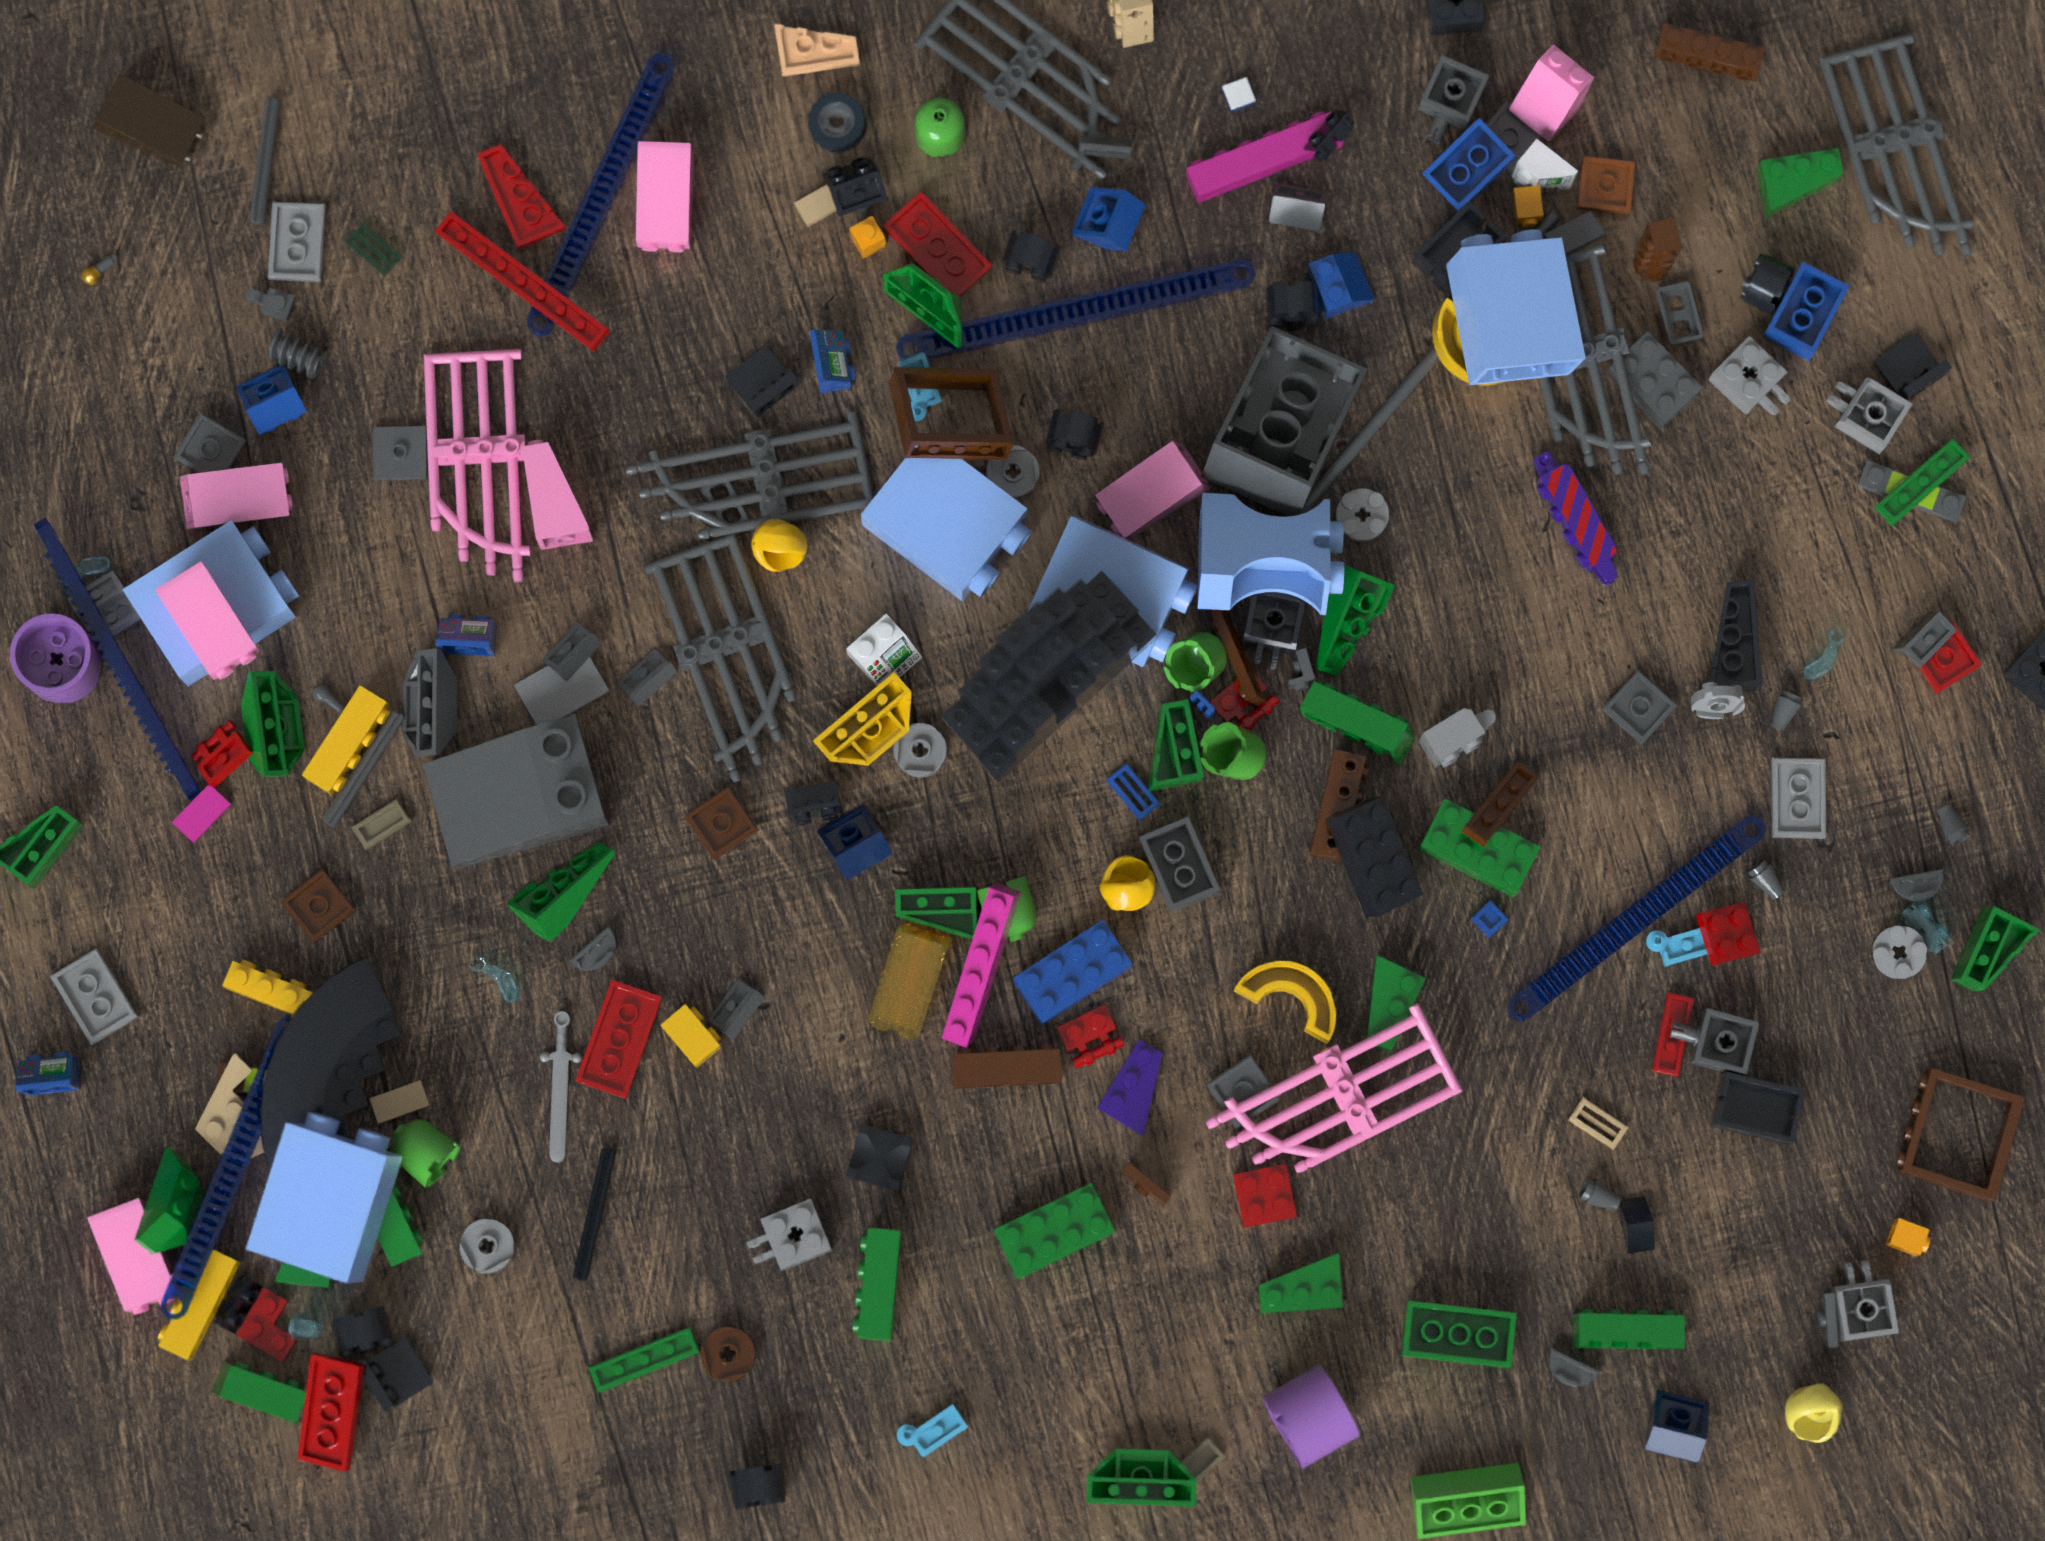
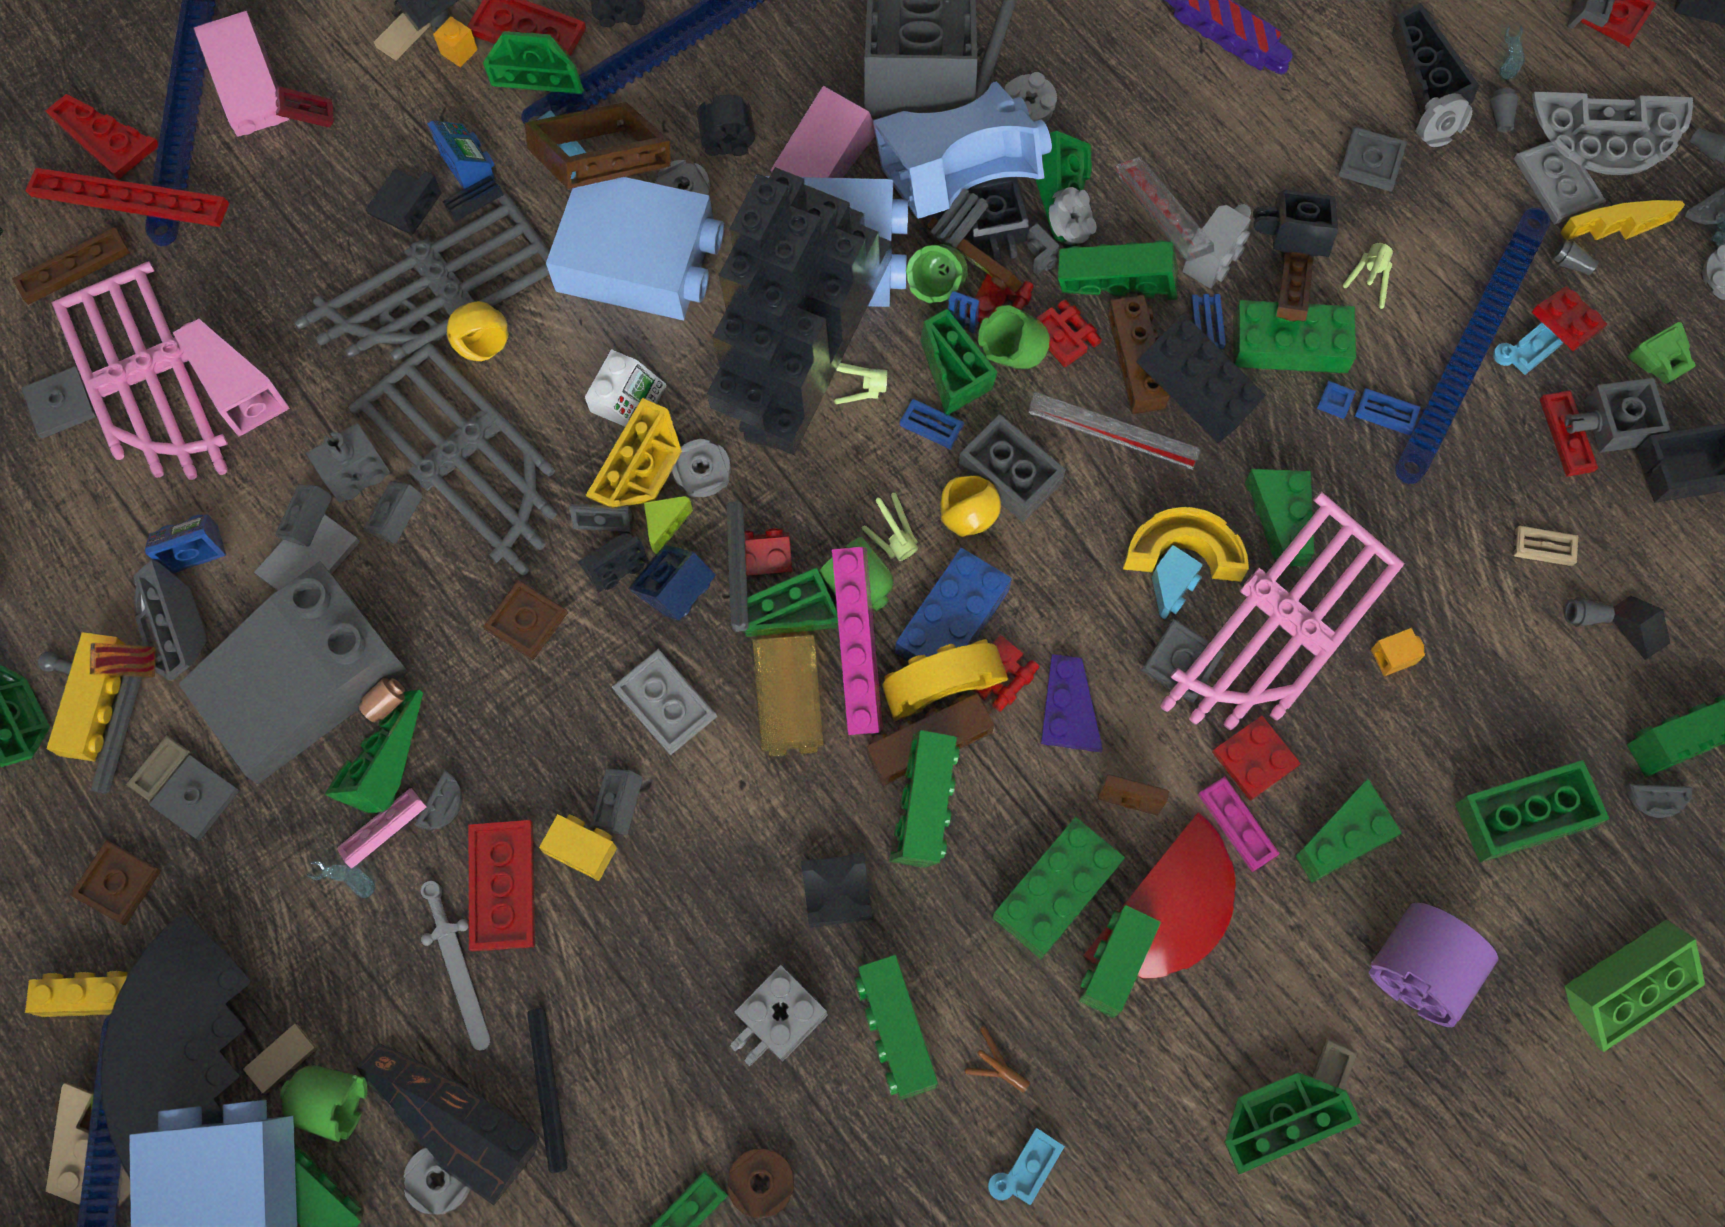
camera: 20 degrees left, 10 degrees down
none -> reddish brown plate [12,227,130,305]
none -> tile [90,643,155,678]
none -> dark grey plate [149,755,240,841]
none -> dark red tile [275,86,334,128]
none -> dark grey brick [306,423,390,503]
none -> bright pink tile [337,788,426,869]
none -> black wedge [357,1043,539,1205]
none -> nougat brick [358,678,405,722]
none -> black tile [442,176,504,221]
none -> dark grey slope [569,504,635,532]
none -> light grey tile [612,649,717,756]
none -> lime slope [644,496,693,554]
none -> dark grey axle [726,501,749,632]
none -> red bracket [744,528,792,576]
none -> yellowish green plant [834,363,887,404]
none -> yellowish green plant [862,493,918,561]
none -> yellow brick [882,639,1009,722]
none -> green wedge [889,730,960,868]
none -> dark grey tile [930,188,988,248]
none -> dark orange plant [965,1026,1030,1093]
none -> clear tile [1029,393,1201,470]
none -> red plate [1037,299,1102,368]
none -> light grey plate [1049,187,1097,246]
none -> green wedge [1079,905,1161,1018]
none -> red brick [1083,812,1236,979]
none -> clear tile [1115,157,1214,261]
none -> medium azure slope [1152,545,1203,620]
none -> blue tile [1191,294,1226,349]
none -> dark pink tile [1198,776,1280,872]
none -> black hinge [1253,189,1338,257]
none -> yellowish green plant [1343,243,1393,309]
none -> blue tile [1354,388,1421,435]
none -> light orange brick [1371,628,1425,676]
none -> light grey brick [1532,92,1693,175]
none -> yellow slope [1560,200,1685,240]
none -> bright green piece [1628,322,1695,384]

